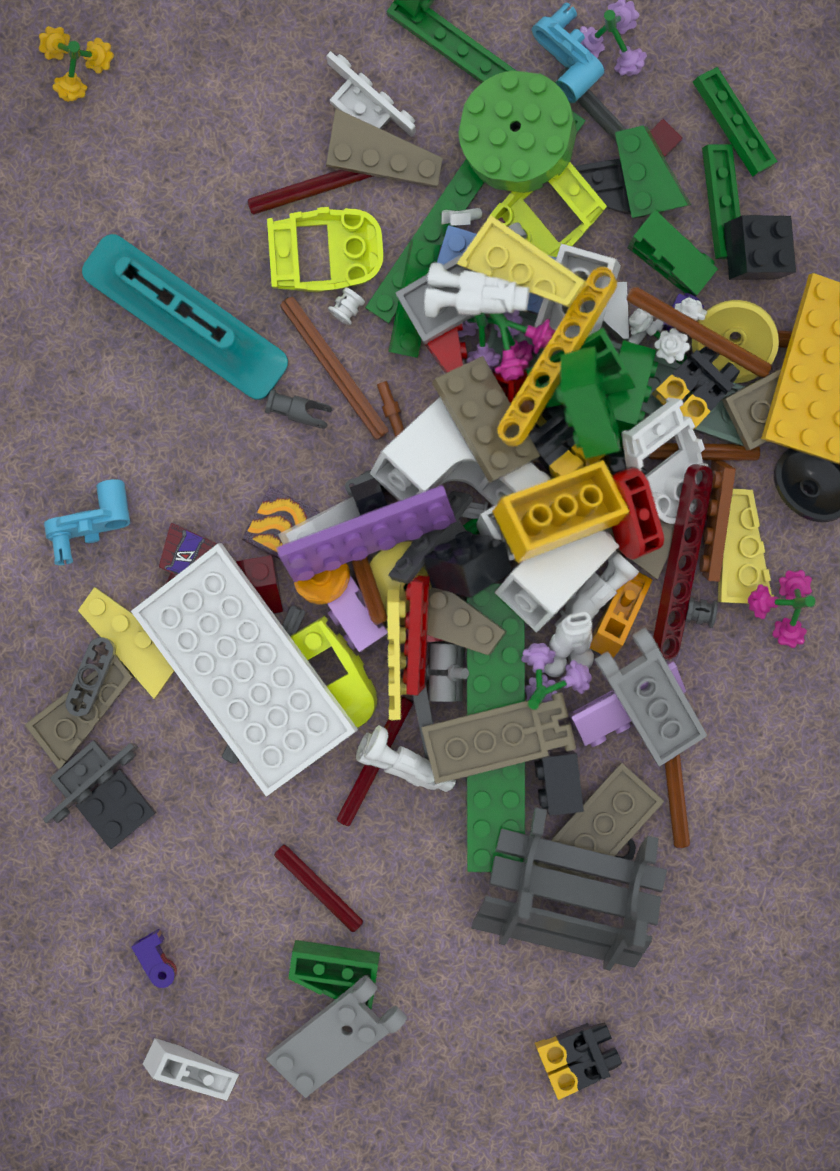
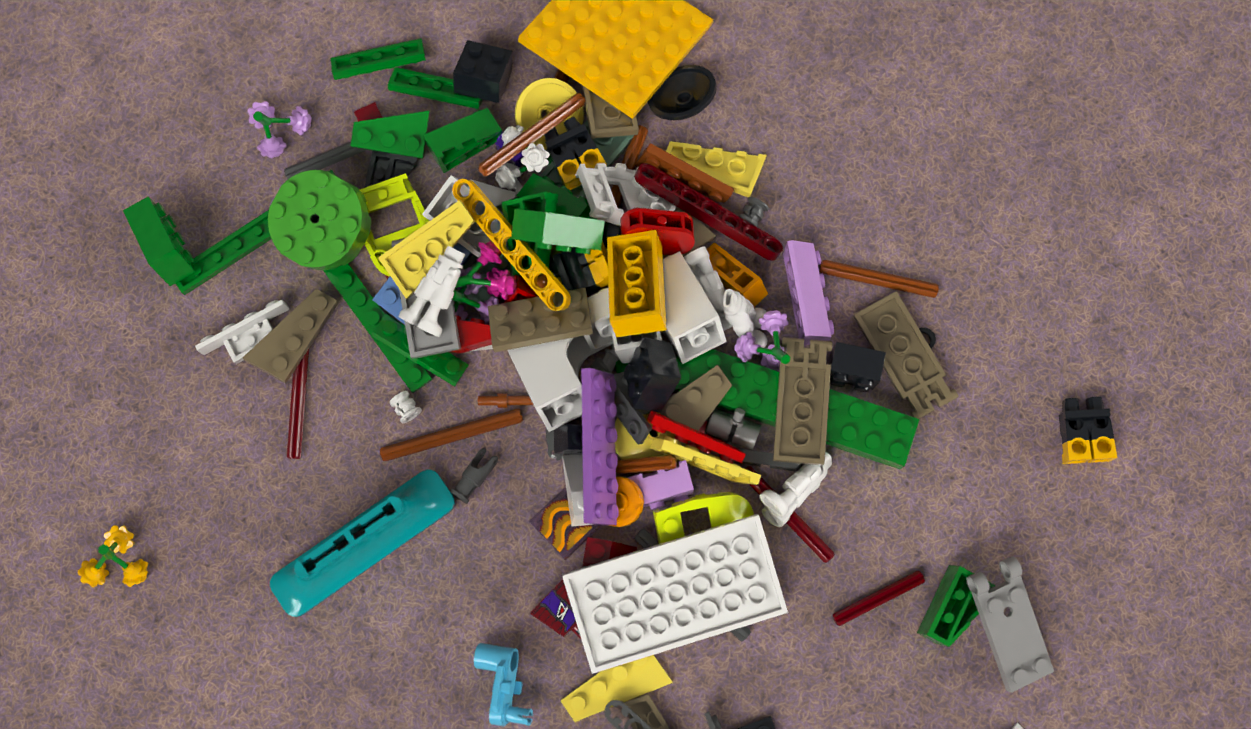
camera: 70 degrees left, 10 degrees down
neon yellow slope [267,207,383,292] -> none
white bar [441,208,482,225] -> none
dark grey piece [471,808,667,971] -> none
medium azure piece [532,2,604,103] -> none
light grey hinge [595,627,707,767] -> none
dark pink plant [748,570,816,648] -> none

